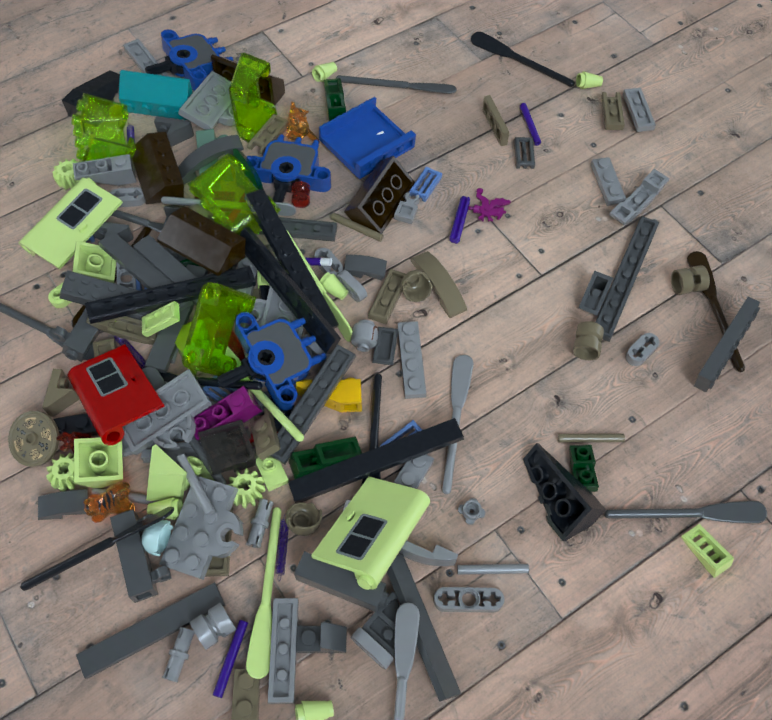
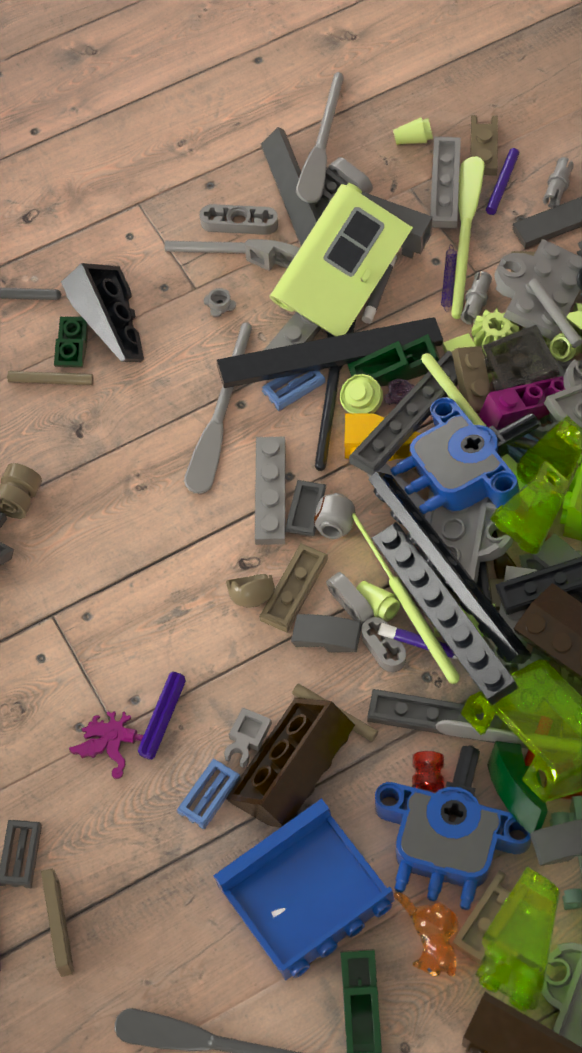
camera: 170 degrees left, 0 degrees up
light grey wheel [190,602,237,650] -> none
dark tan hair [286,502,322,536] -> none
dark grey slope [296,622,347,653] -> none
dark tan slope [411,251,467,318] -> none
none -> yellowish green plate [340,374,383,413]
none -> plate [384,379,414,405]

